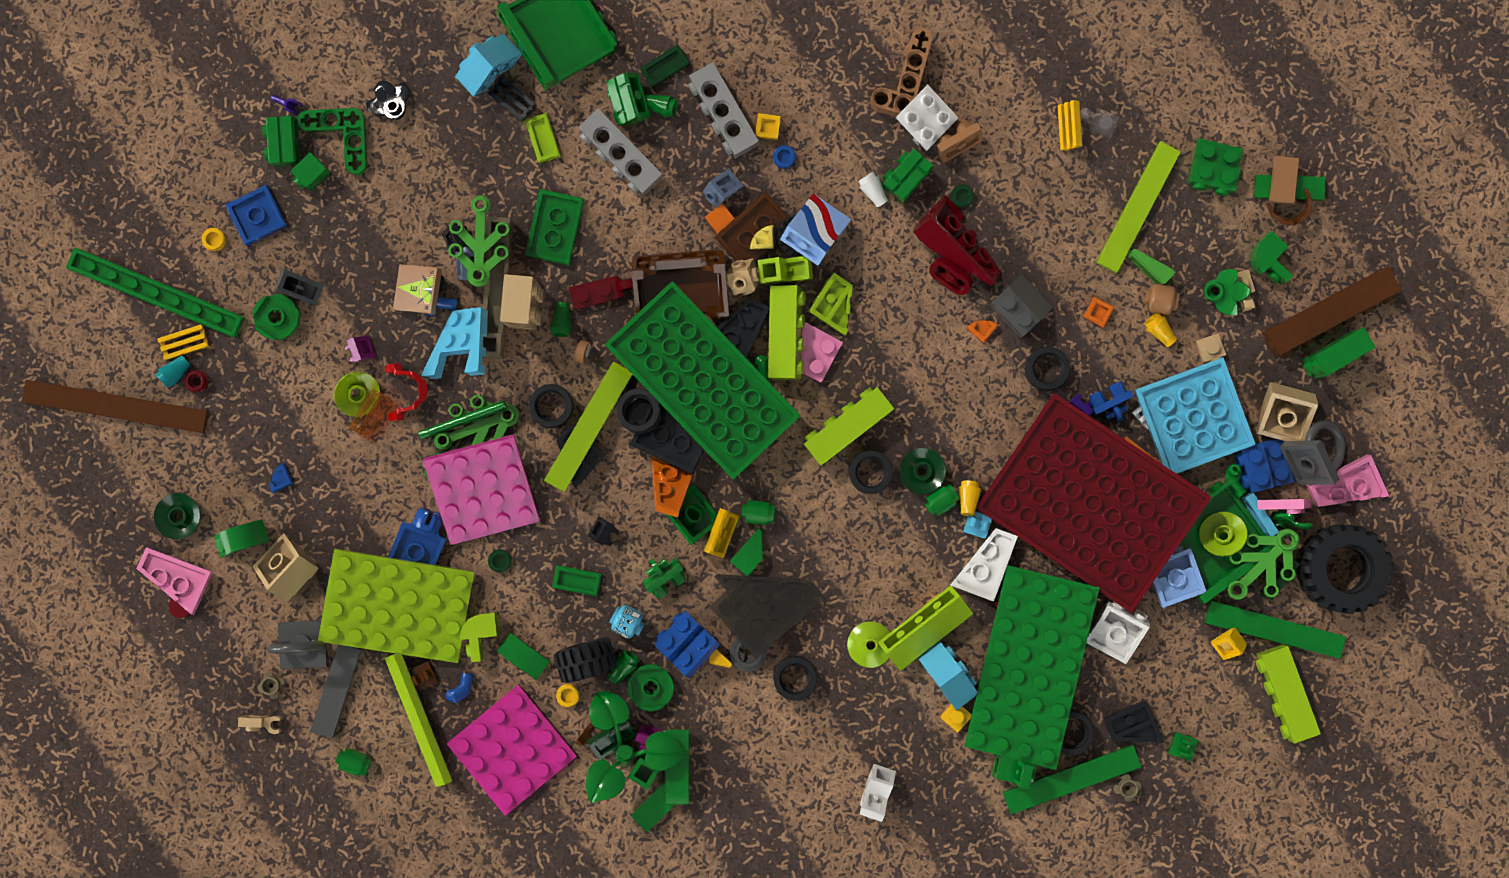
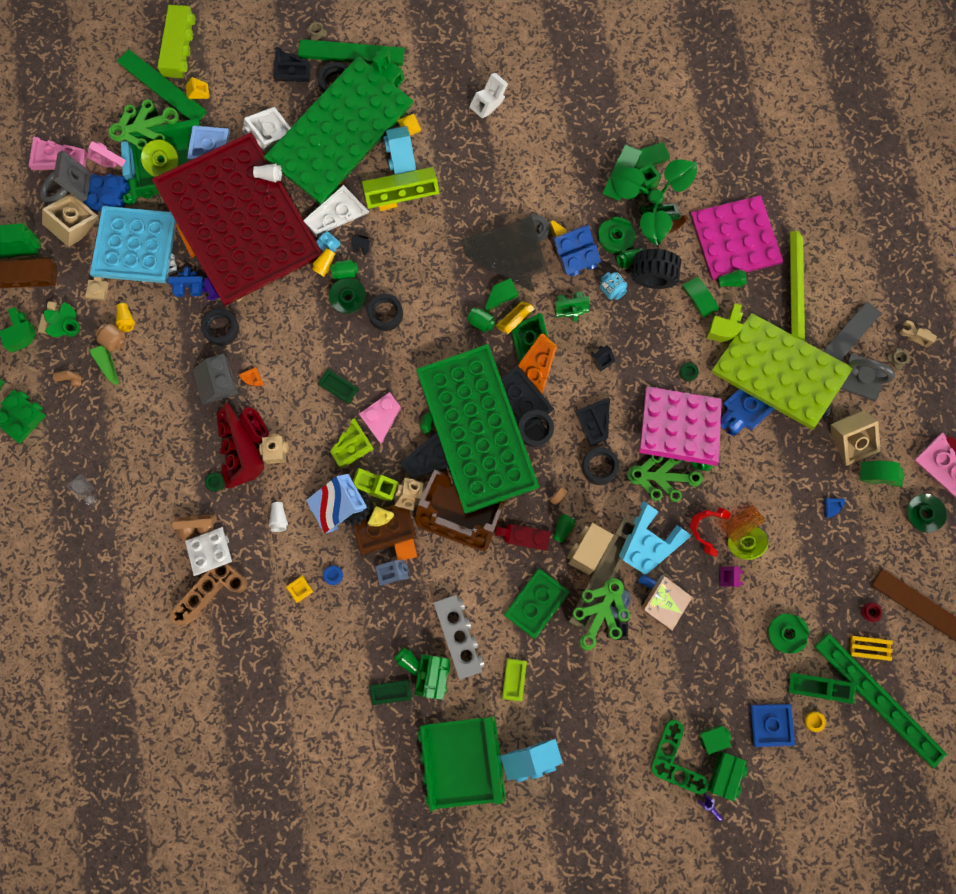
camera: 155 degrees left, 10 degrees down
teal cone [155,355,191,388] -> none
dark grey slope [275,269,324,306] -> none
green brick [335,747,372,777] -> none
black plate [366,80,410,120] -> none
reddish brown tile [409,661,439,692] -> none
green bar [418,400,507,440] -> none
blue arm [446,672,473,703] -> none
black tile [488,76,537,123] -> none
lime tile [544,362,632,492] -> none
green tile [552,565,602,596] -> none
yellow tile [556,684,580,707] -> none
magenta tile [635,723,664,751] -> none
light grey brick [688,62,759,159] -> none
yellow plate [755,113,781,141] -> none
lime brick [768,285,806,380] -> none
black tyre [773,656,817,701] -> none
lime brick [803,387,894,466] -> none
lime dish [847,621,890,668] -> none
green brick [882,149,934,204] -> none
yellow tile [1058,100,1082,151] -> none
orange tile [1083,297,1115,328] -> none
lime tile [1096,141,1181,273] -> none
green tile [1168,732,1198,761] -> none
green plate [1269,511,1313,530] -> none
black tyre [1296,524,1394,614] -> none
none -> medium nougat arm [53,370,82,387]
none -> white cone [253,164,282,182]
none -> tan brick [260,434,289,464]
none -> yellow tile [286,575,314,603]
none -> dark green tile [317,369,359,405]
none -> black tile [351,234,374,255]
none -> green cone [718,269,747,287]
none -> green slope [789,673,857,705]

